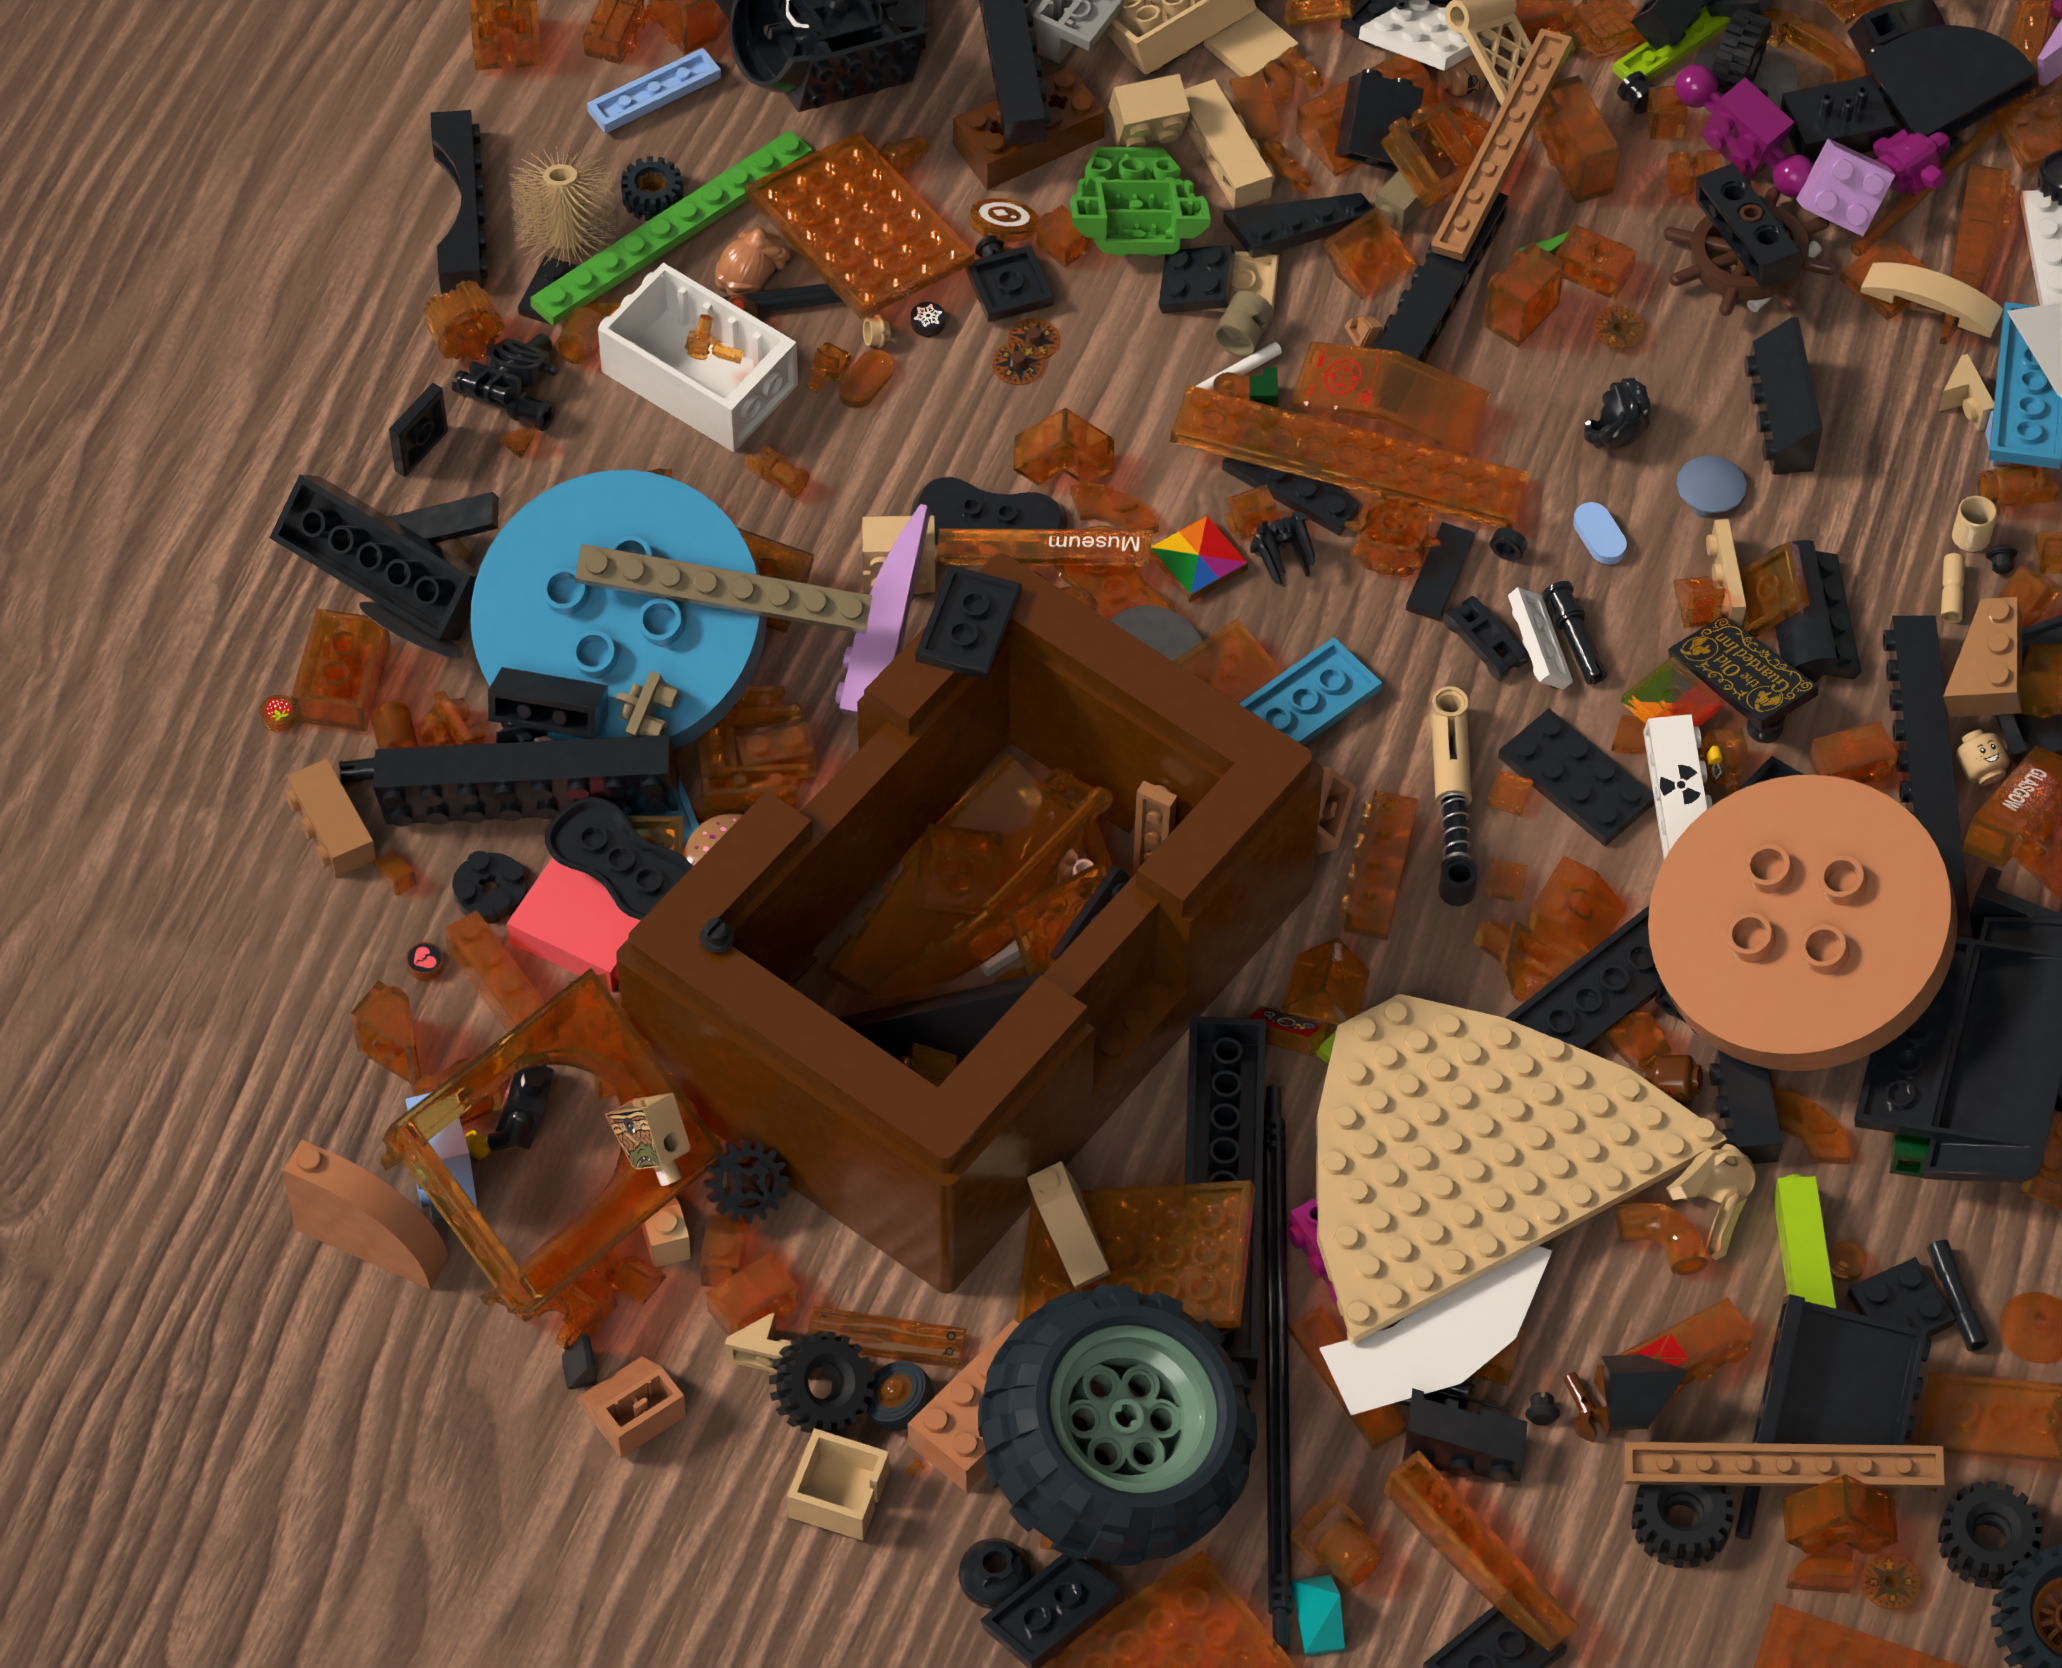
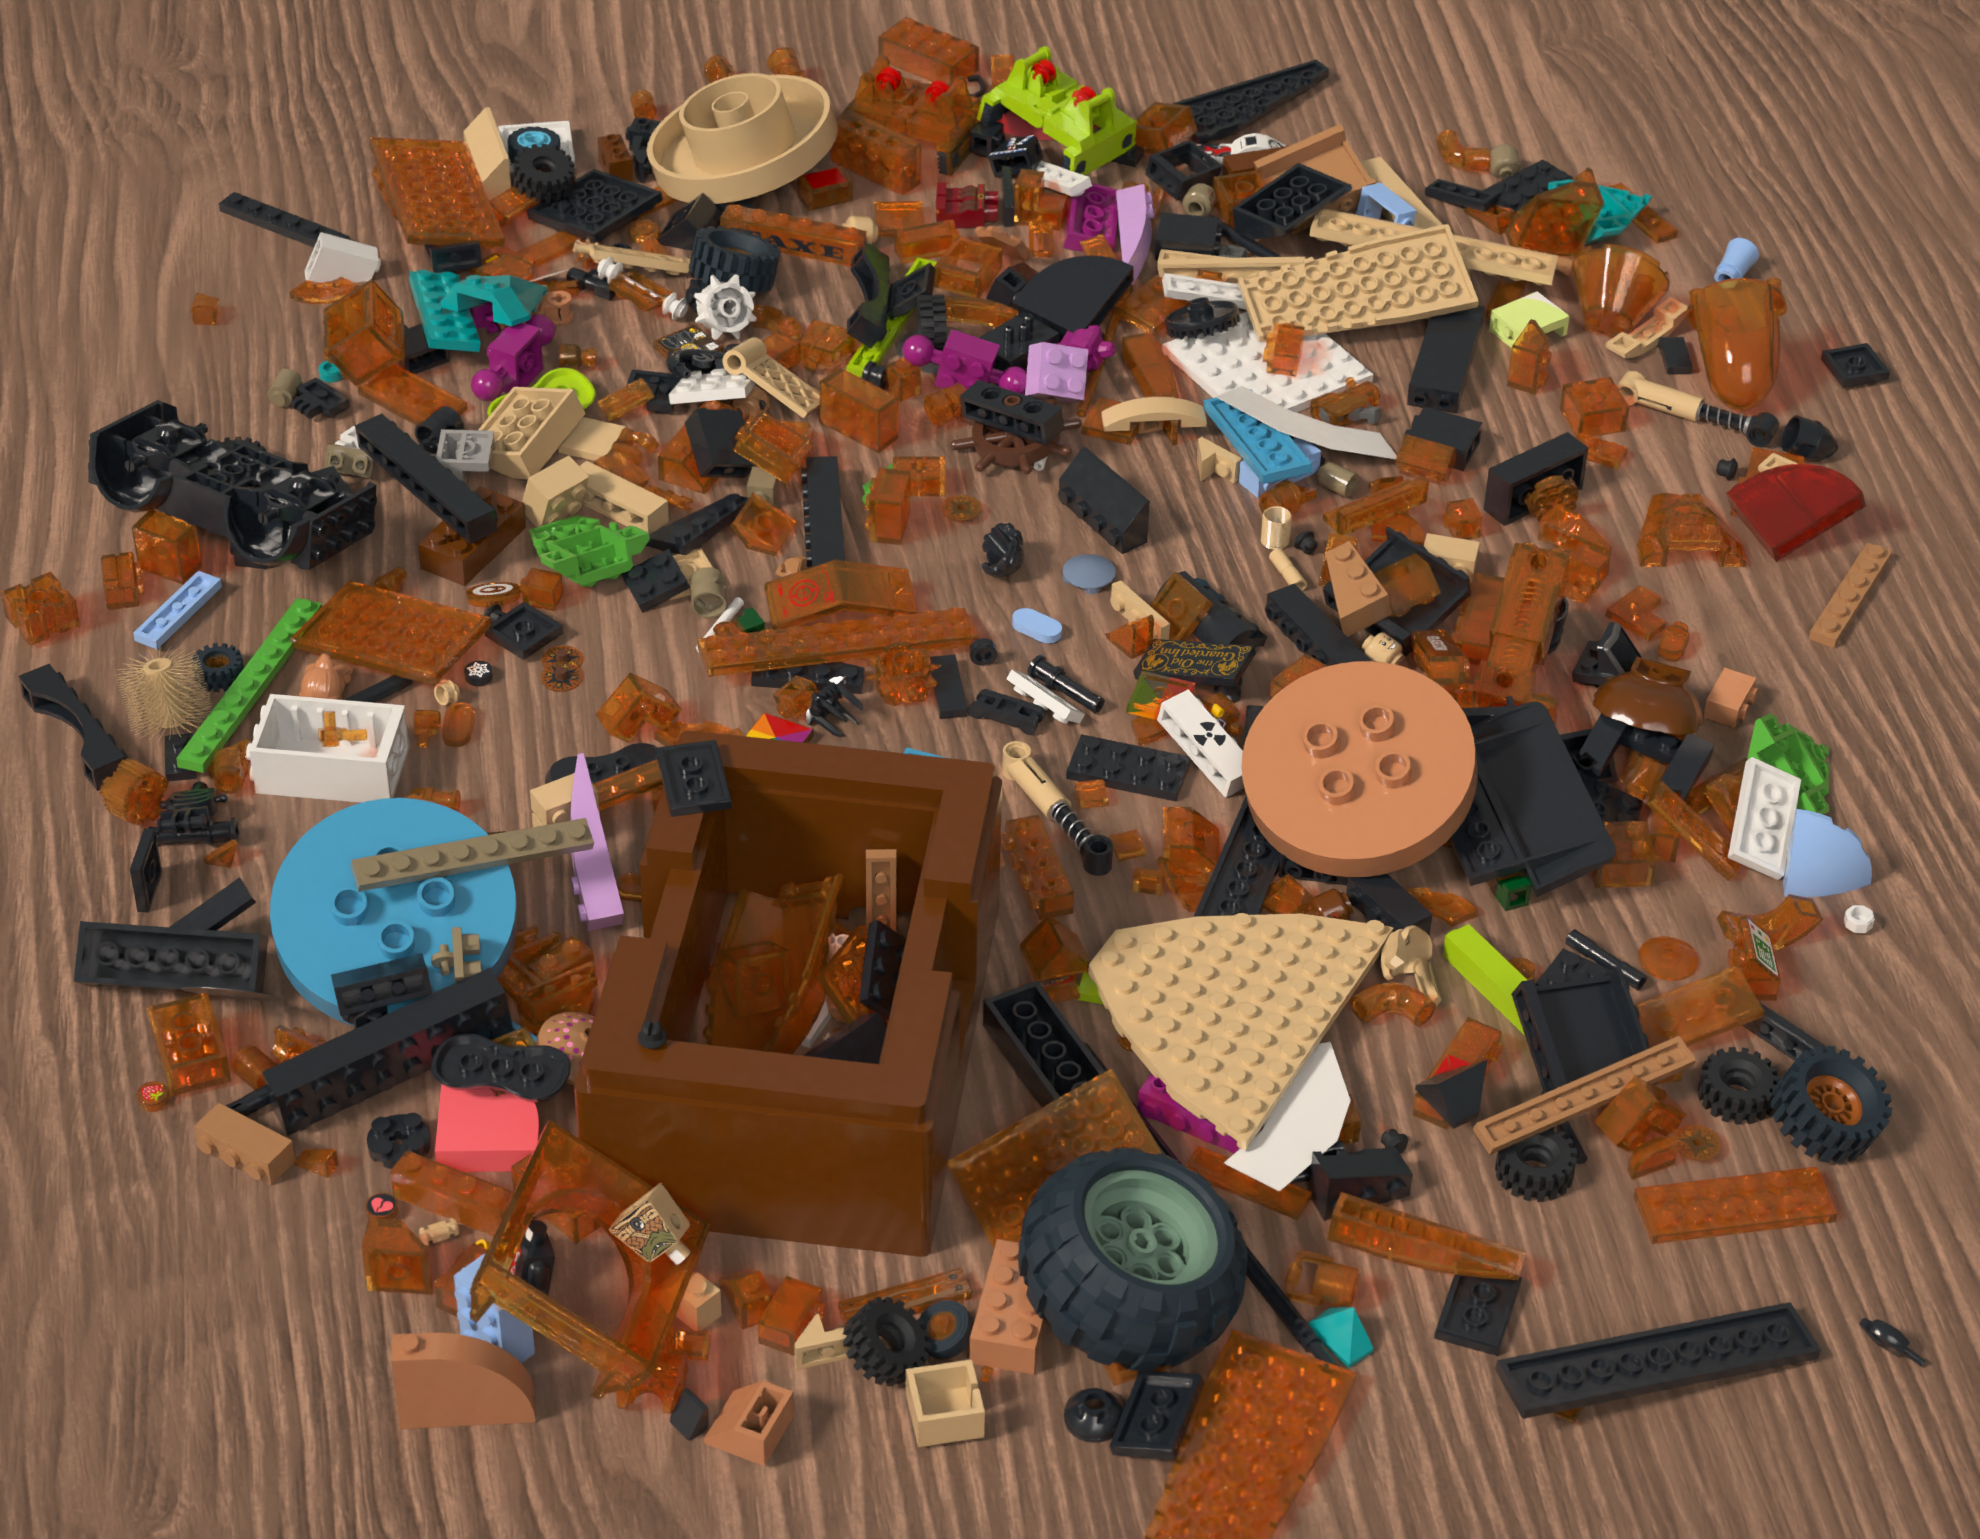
camera: 30 degrees left, 15 degrees down
black gear [703,1138,789,1224] -> none
tan slope [1027,1161,1111,1290] -> none
medium nougat plate [1431,28,1574,261] -> none
reddish brown bar [1563,1372,1611,1443] -> none
none -> tan piece [419,1217,459,1246]

